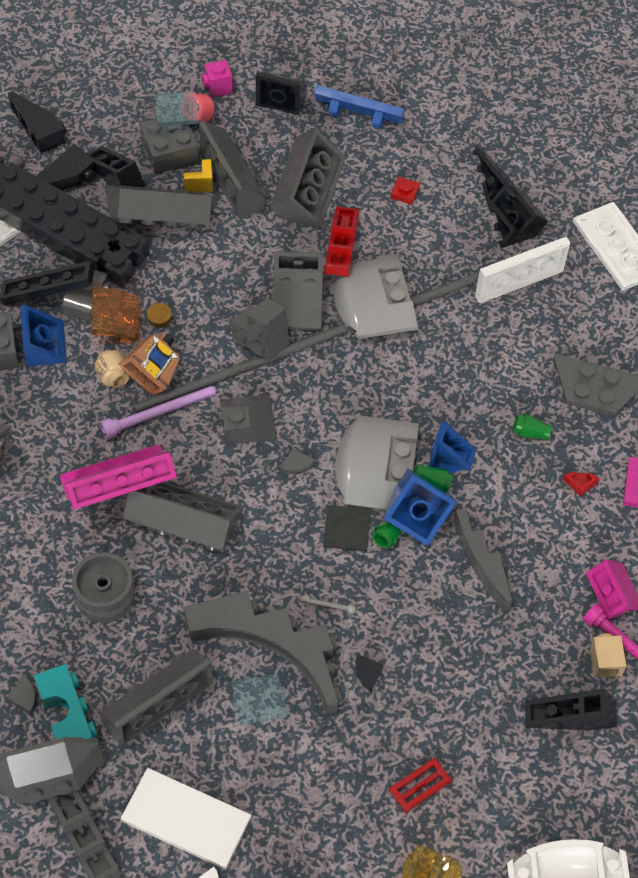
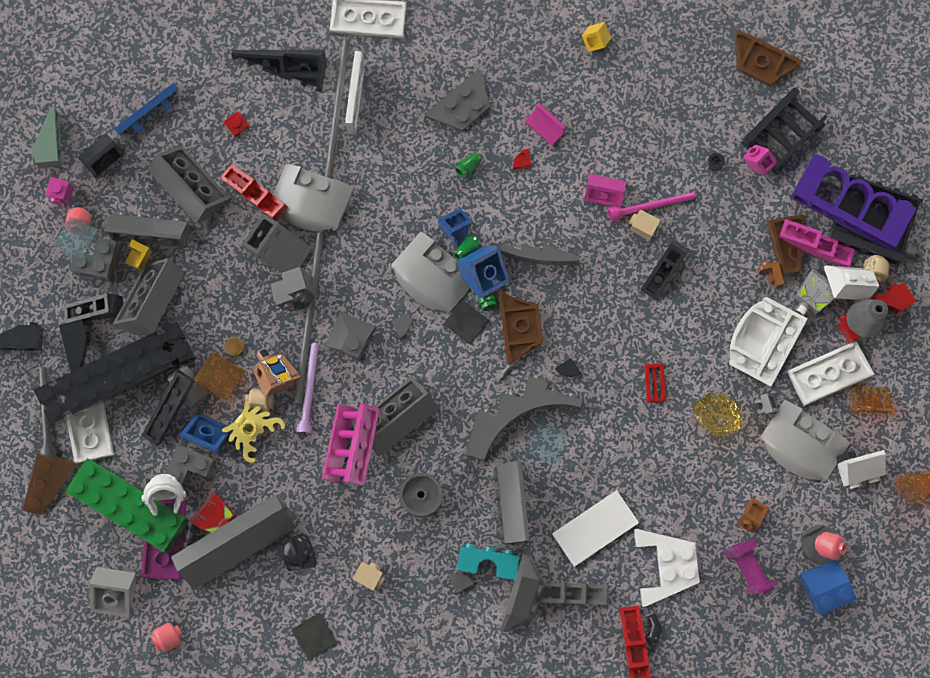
camera: 55 degrees left, 20 degrees up
none -> sand green slope [32,107,62,168]
none -> light yellow animal [222,401,285,463]
none -> reddish brown wing [498,291,543,365]

